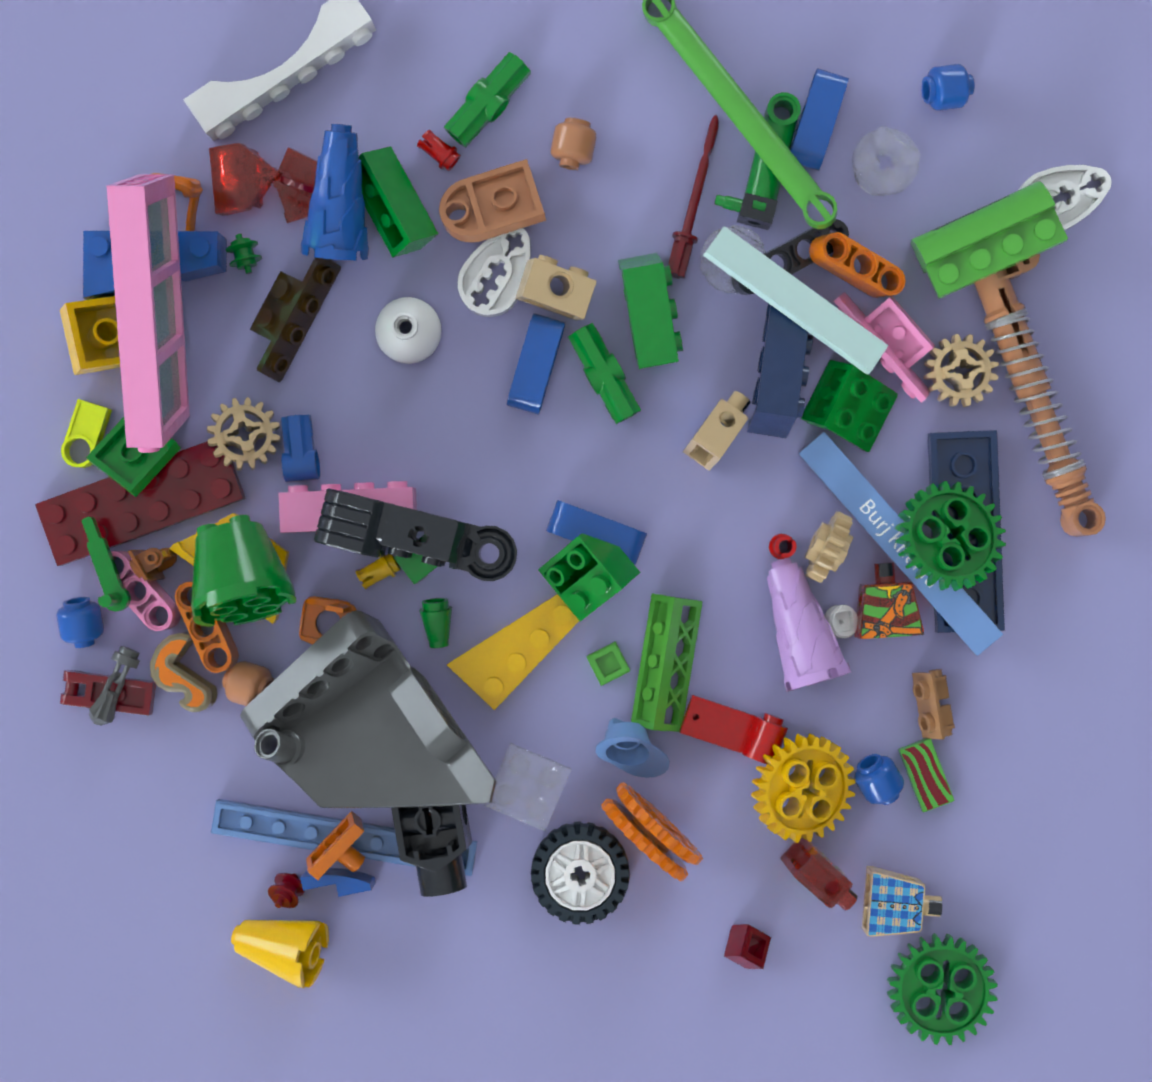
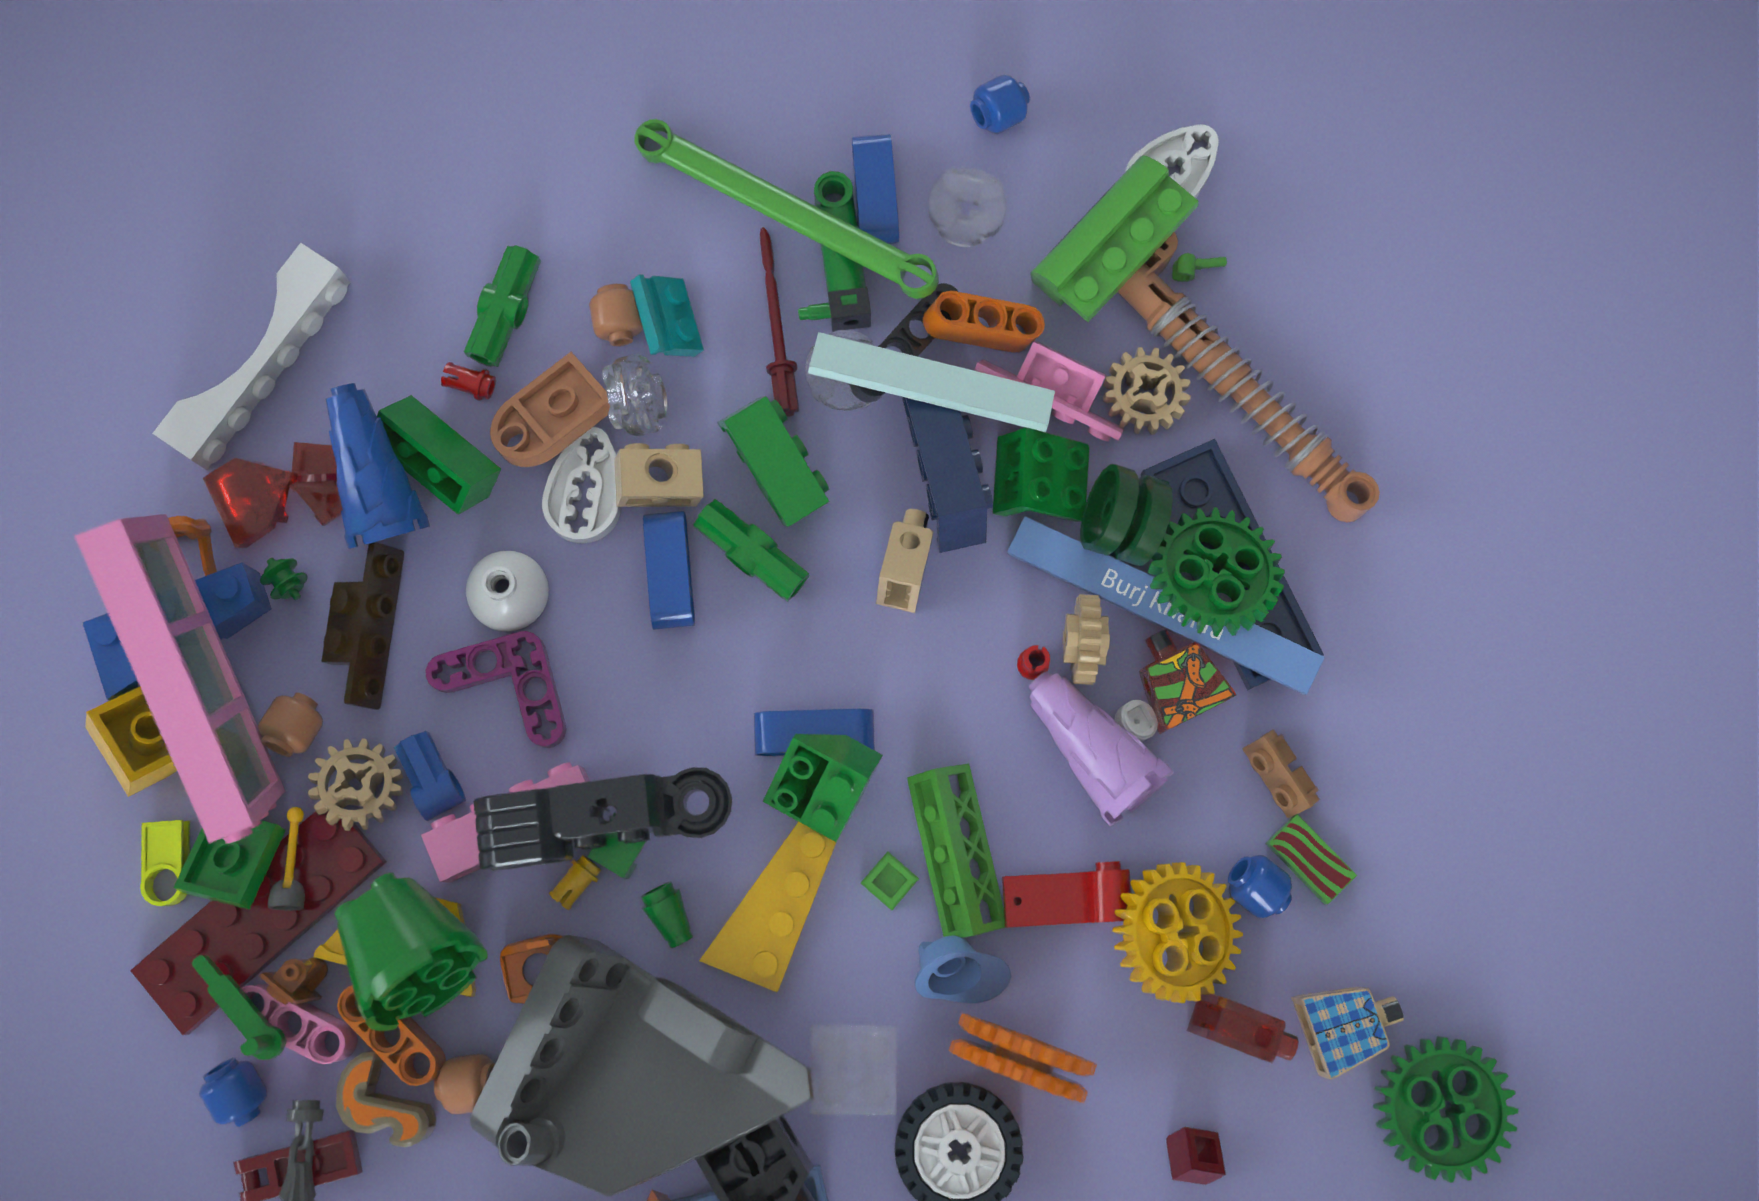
camera: 25 degrees left, 10 degrees down
none -> nougat head [258,693,323,757]
none -> hinge [268,807,305,911]
none -> magenta beam [425,631,566,748]
none -> clear plate [602,354,668,437]
none -> teal plate [630,274,704,357]
none -> dark green wheel [1080,464,1173,566]
none -> bright green hand [1172,253,1227,282]

